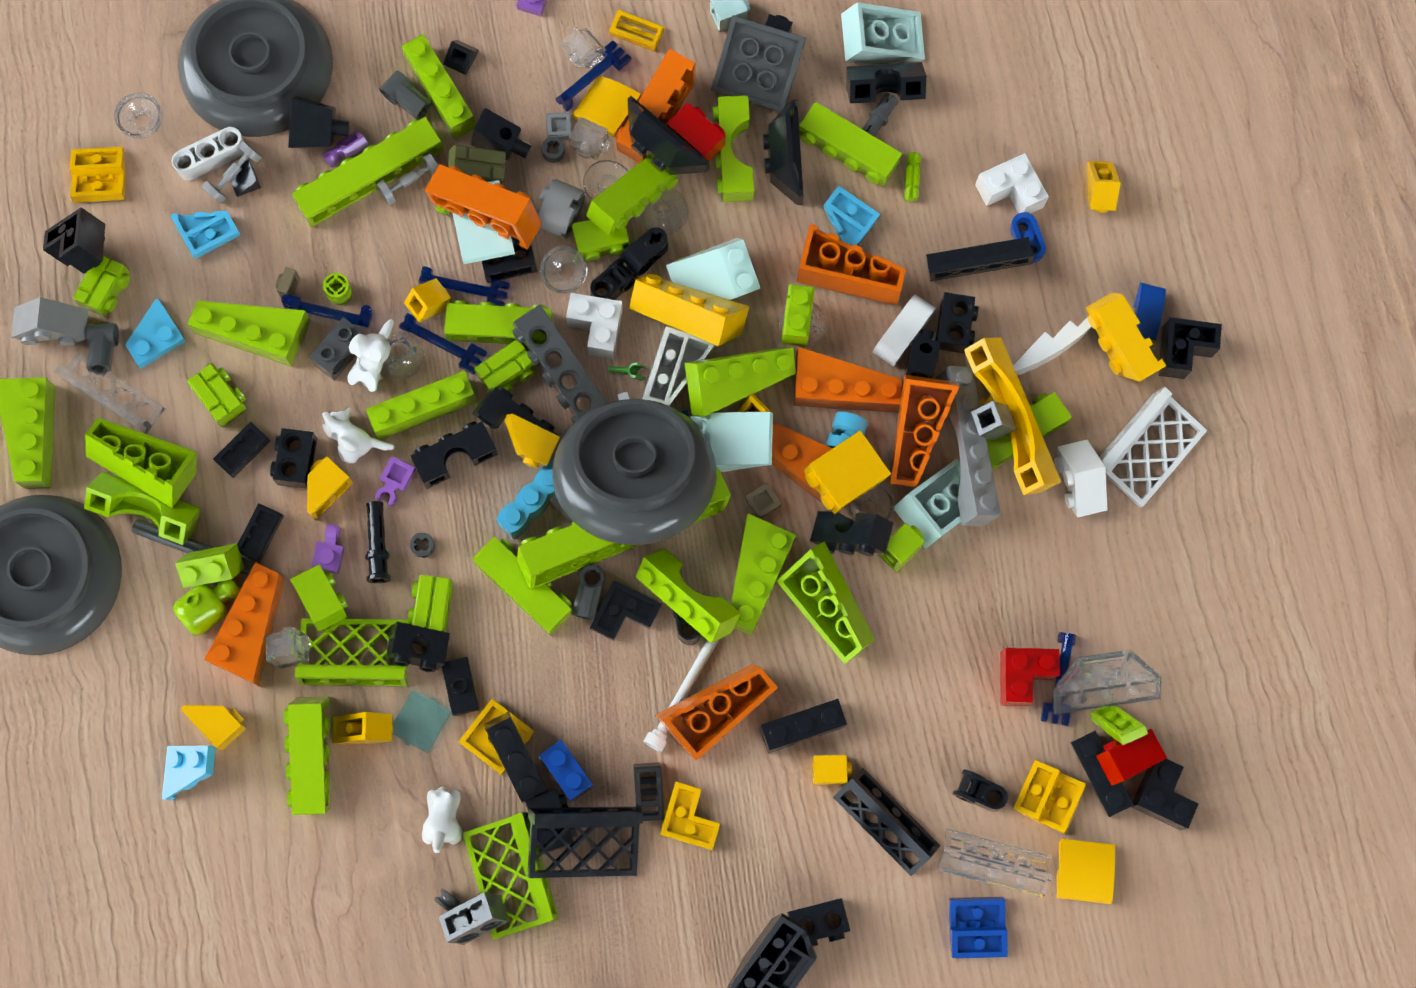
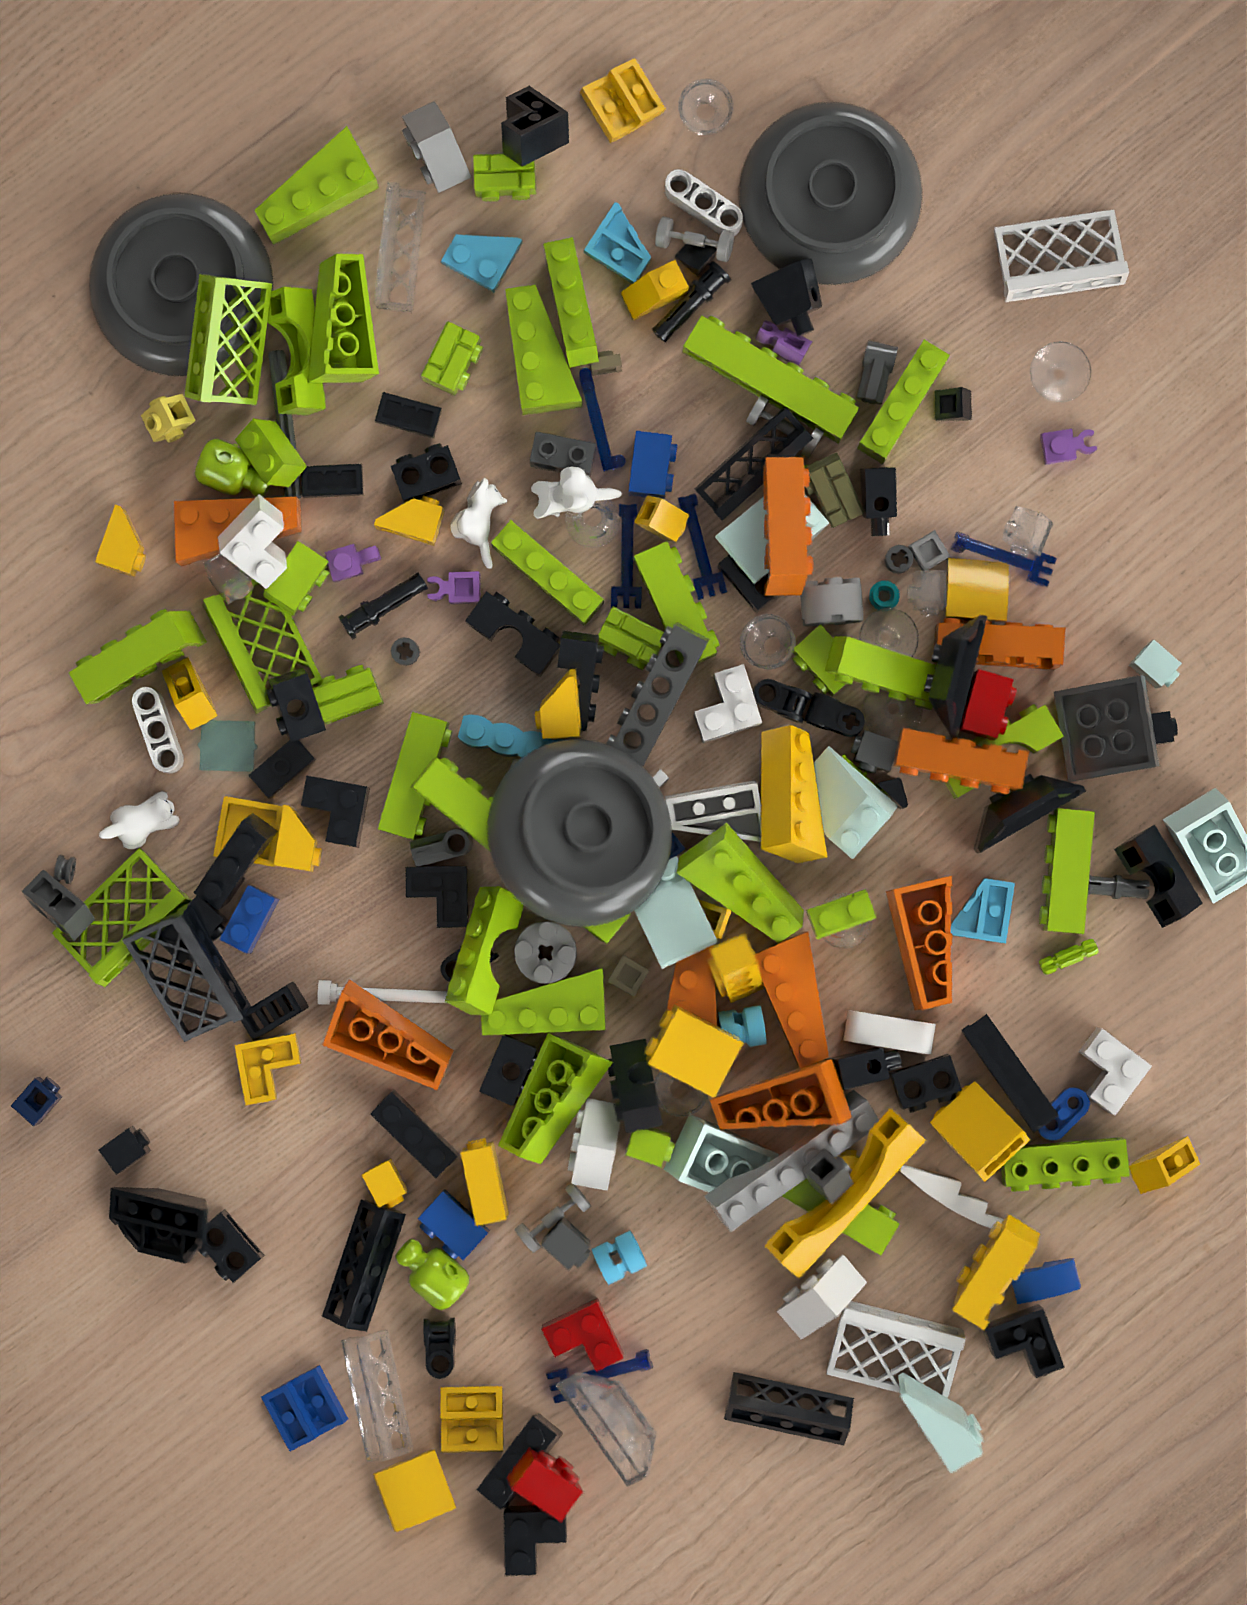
camera: 70 degrees right, 10 degrees up
dark grey piece [86,323,119,375] -> none
wing [162,746,216,800] -> none
lime wheel [323,273,353,305] -> none
yellow tile [609,9,665,52] -> none
bright green hand [609,362,647,381] -> none
lime tile [1089,703,1148,745] -> none
none -> black brick [99,1126,151,1175]
none -> white beam [132,687,184,774]
none -> light yellow brick [141,394,196,443]
none -> lime fence [184,274,272,405]
none -> white brick [218,495,287,589]
none -> yellow slope [274,805,322,872]
none -> black brick [301,775,370,848]
none -> lime piece [395,1239,469,1310]
none -> blue brick [418,1189,490,1260]
none -> yellow brick [460,1138,509,1226]
none -> black brick [479,1035,538,1106]
none -> light grey brick [515,922,577,983]
none -> light grey wheel [515,1183,591,1253]
none -> dark grey brick [541,1217,591,1270]
none -> lime brick [543,237,599,368]
none -> white brick [567,1098,620,1191]
none -> medium azure wheel [591,1230,647,1285]
none -> yellow slope [620,260,689,321]
none -> blue brick [628,431,677,500]
none -> black pin [652,261,731,343]
none -> black fence [694,407,814,521]
none -> yellow brick [707,934,764,1003]
none -> black fence [724,1372,854,1446]
none -> dark grey brick [850,730,898,774]
none -> teal plate [869,581,900,611]
none -> black slope [876,777,908,809]
none -> orange wedge [893,728,1029,795]
none -> light aqua slope [898,1372,984,1473]
none -> yellow brick [930,1081,1030,1182]
none -> lime brick [1001,1137,1129,1192]

